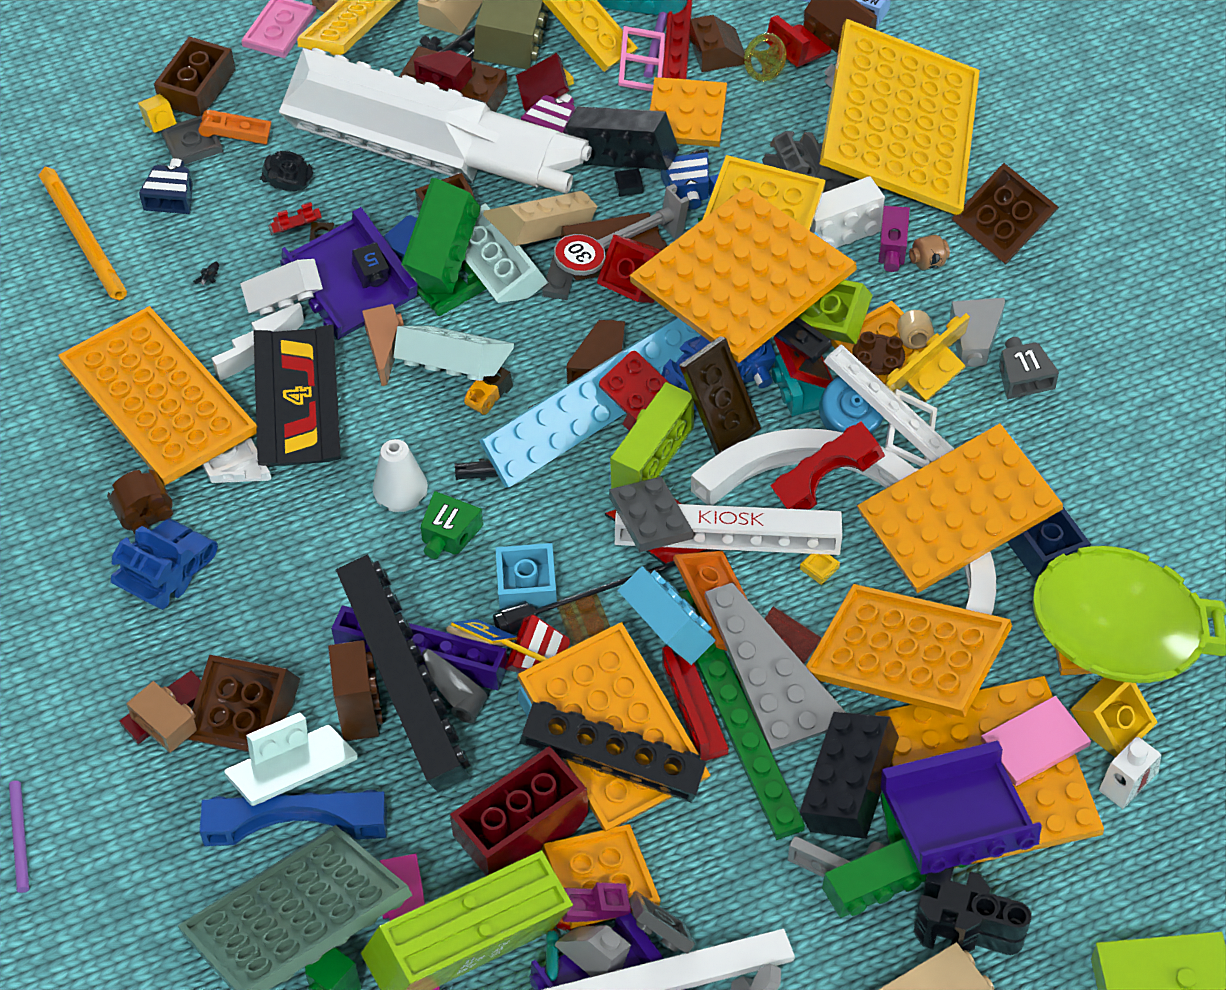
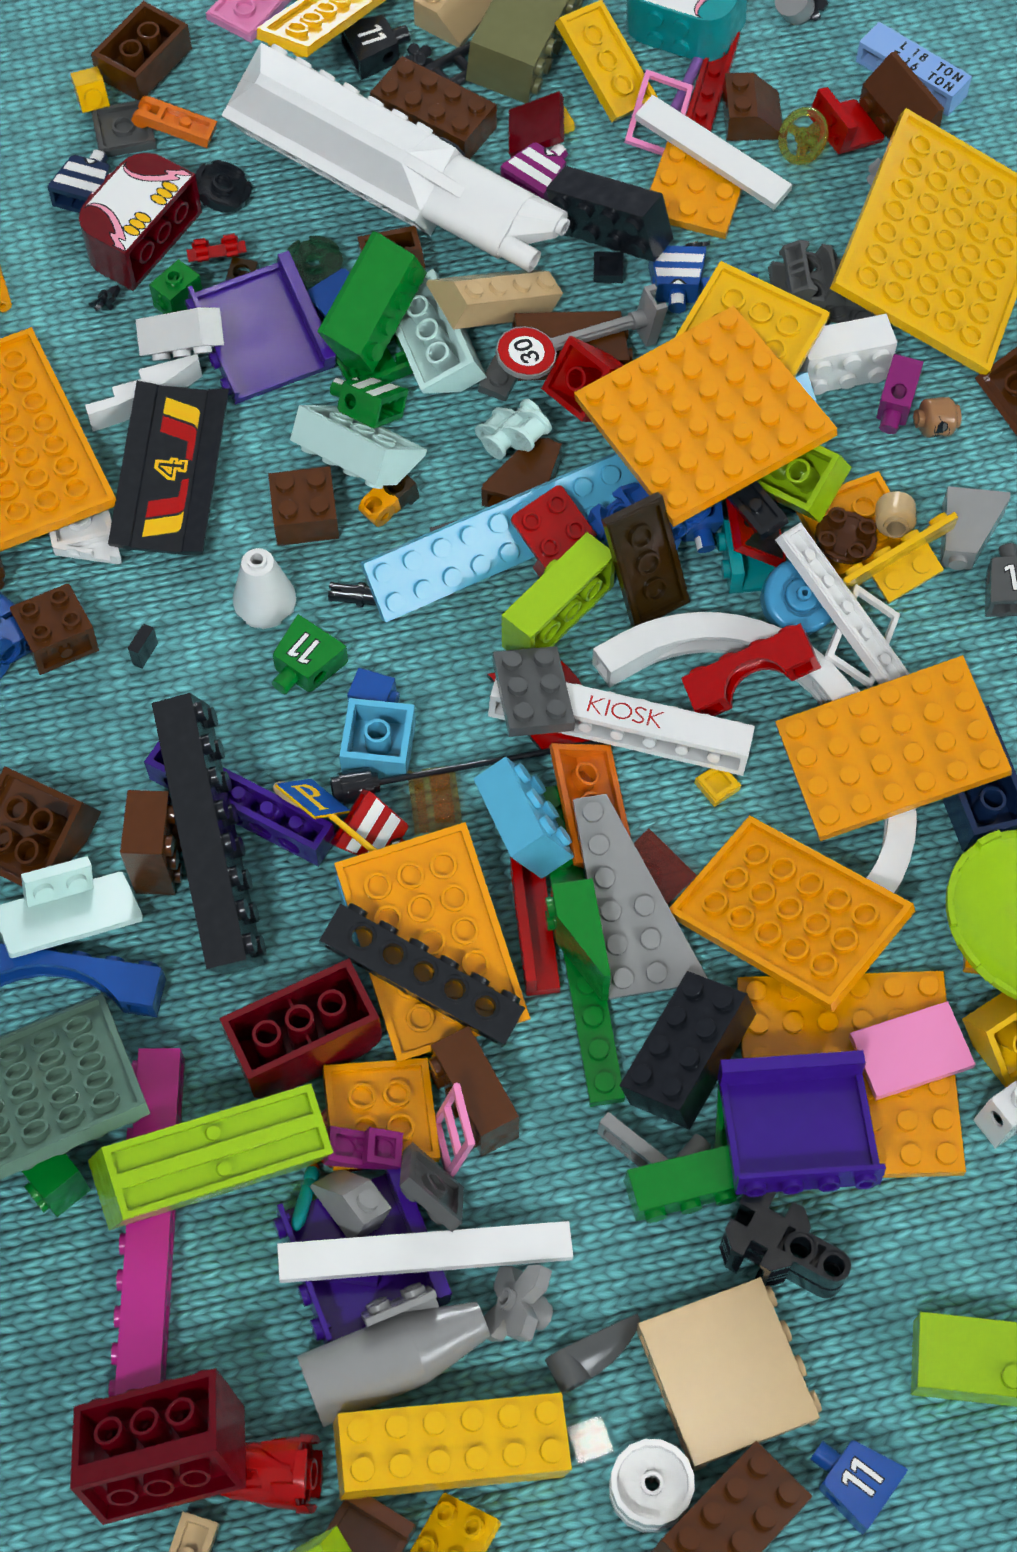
camera: 10 degrees right, 10 degrees up
black brick [352,242,389,288] -> none
nougat slope [362,304,404,386] -> none
dark red slope [414,50,473,92] -> none
dark grey piece [422,649,488,723] -> none
none -> reddish brown bracket [10,584,99,675]
none -> dark red brick [79,153,202,291]
none -> black tile [128,624,158,669]
none -> green head [149,259,202,314]
none -> reddish brown brick [268,466,339,546]
none -> clear green plate [287,235,344,290]
none -> green torso [330,375,409,429]
none -> black torso [340,15,411,80]
none -> blue brick [347,667,400,703]
none -> reddish brown brick [428,1026,519,1157]
none -> bright pink window [435,1083,475,1178]
none -> light aqua axle [475,399,552,460]
none -> green slope [545,878,611,1001]
none -> white tile [635,95,792,210]

